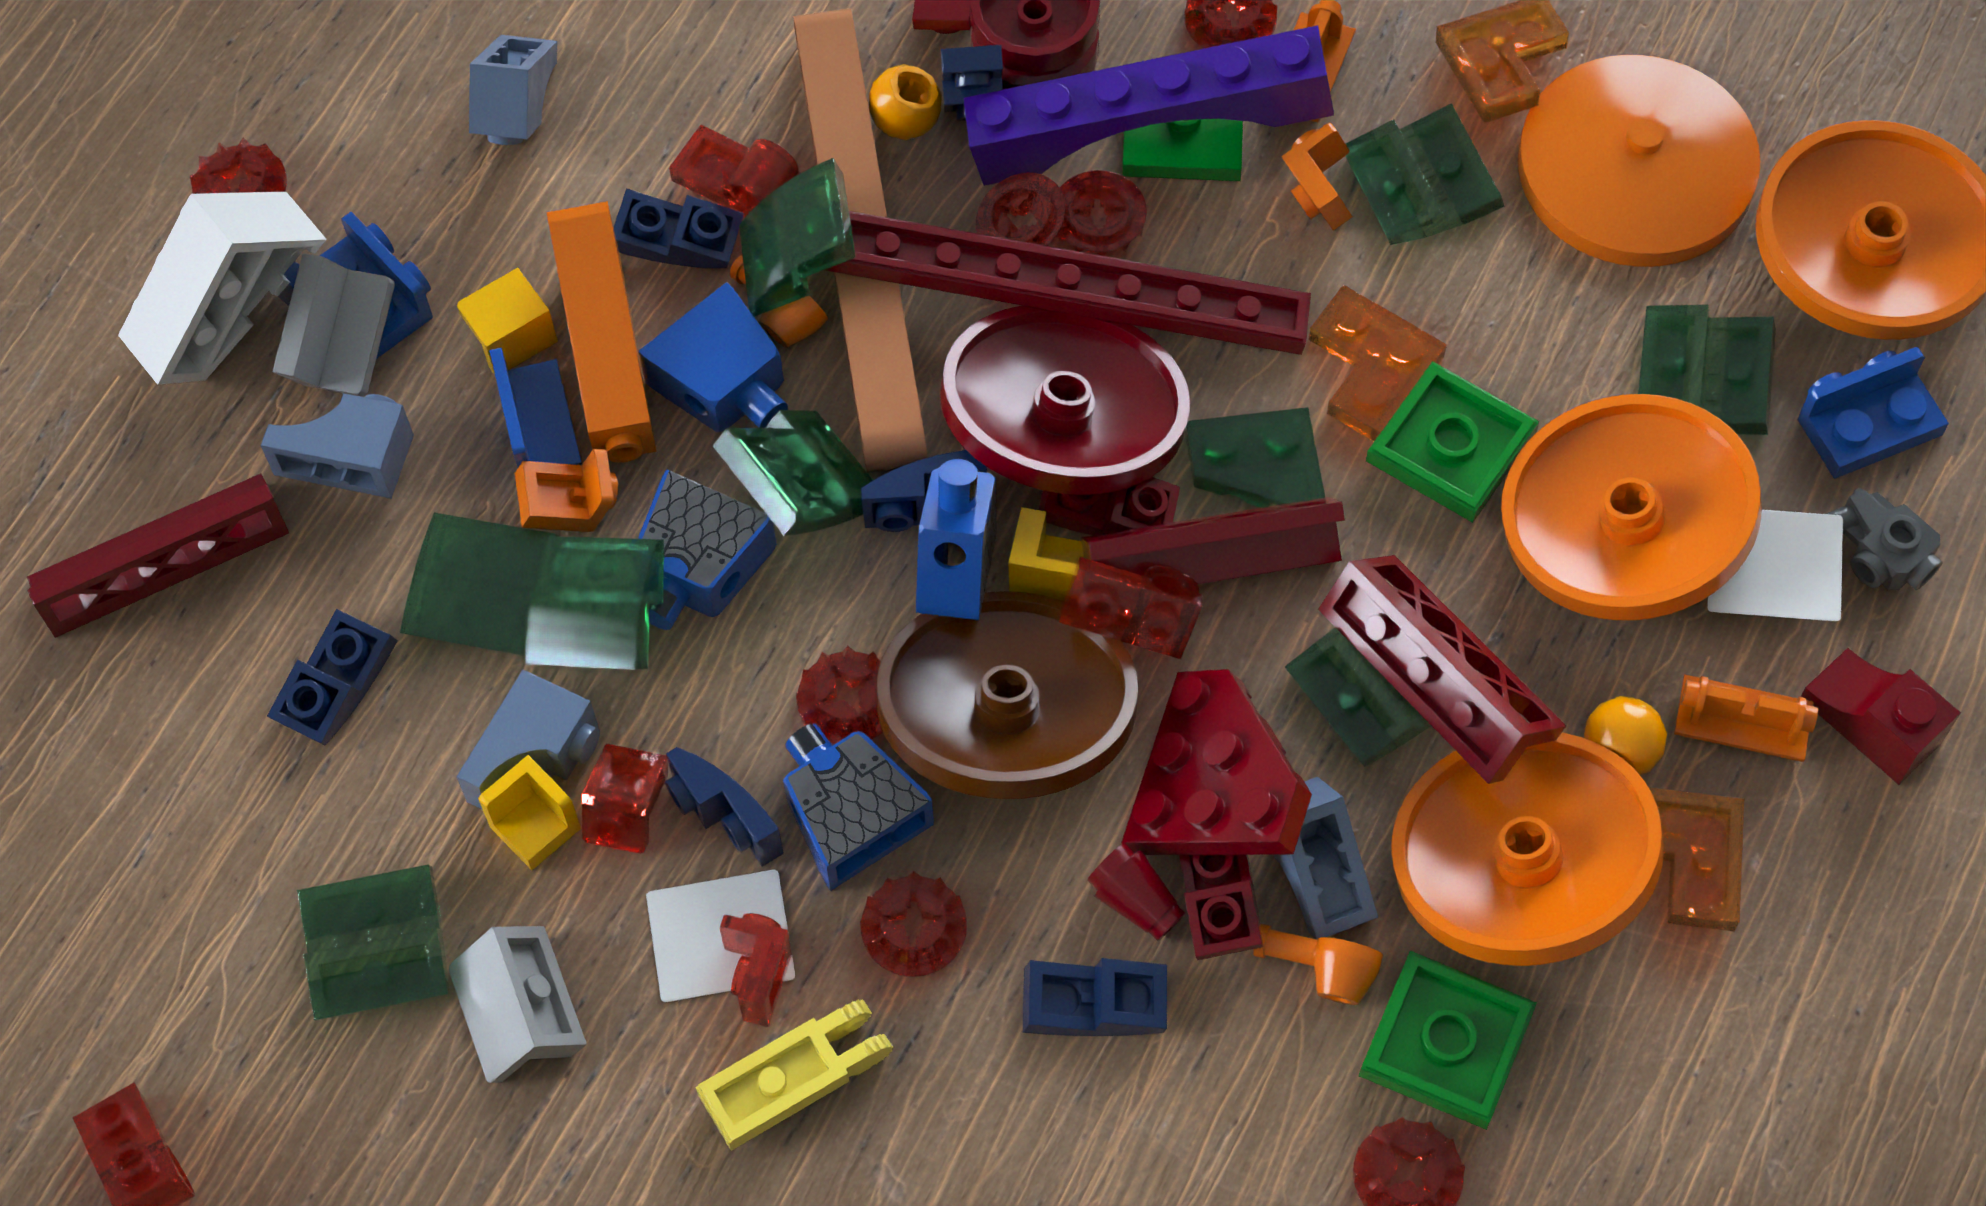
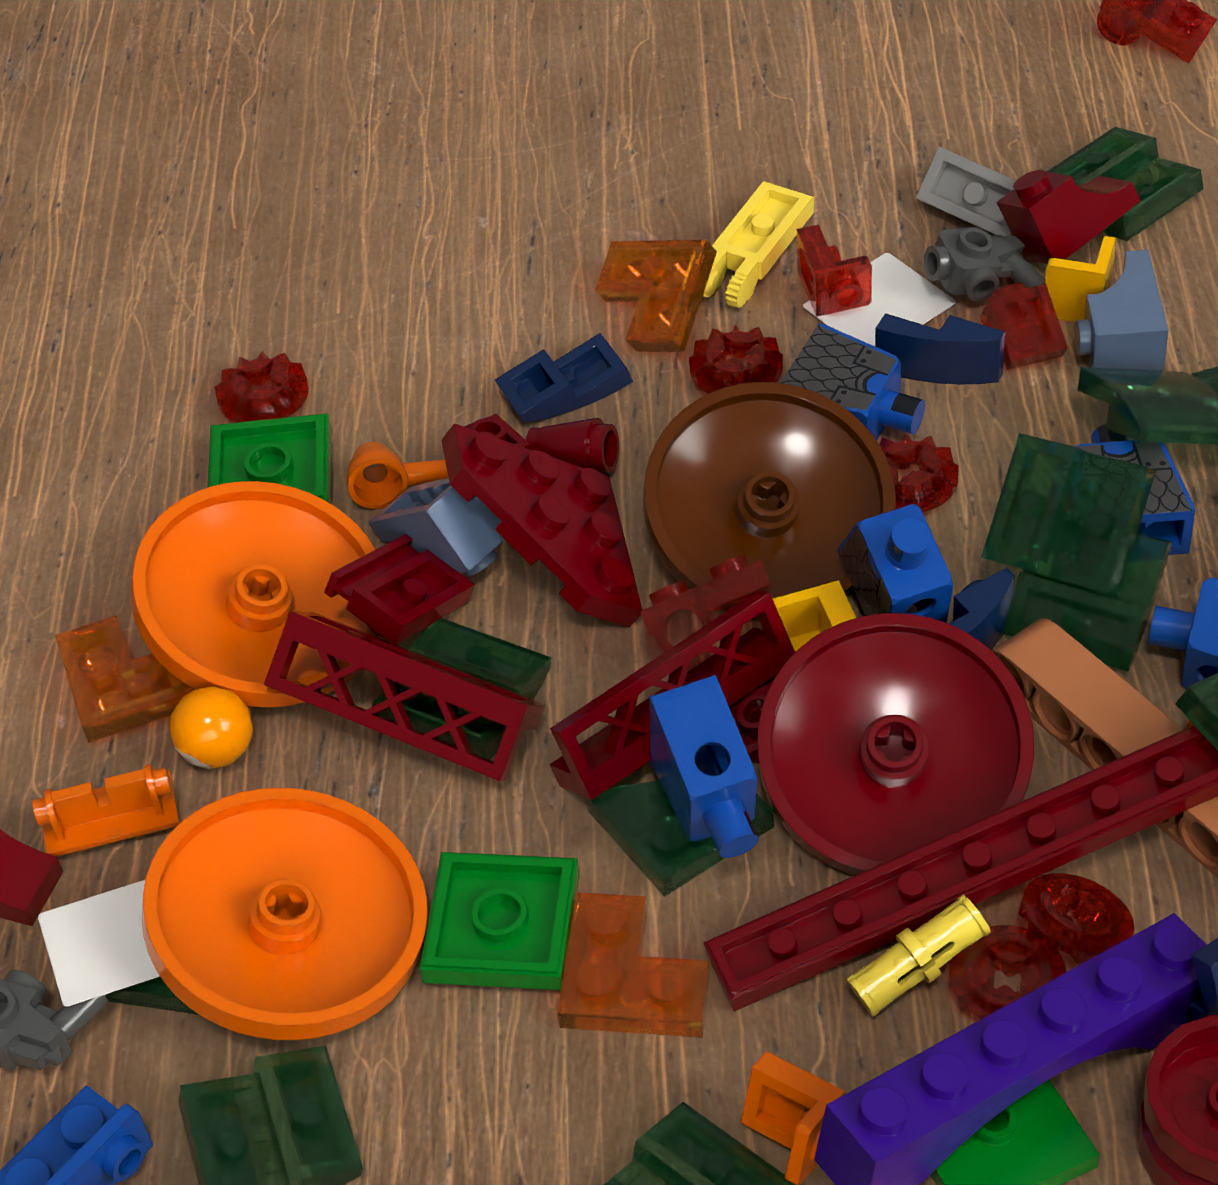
camera: 155 degrees right, 15 degrees down
none -> dark red plate [324,534,475,645]
none -> clear orange plate [595,239,717,352]
none -> blue torso [650,675,759,858]
none -> light yellow pin [846,894,991,1017]
none -> dark grey piece [924,227,1045,301]
none -> clear green slope [981,433,1156,597]
none -> dark red arch [996,170,1141,264]

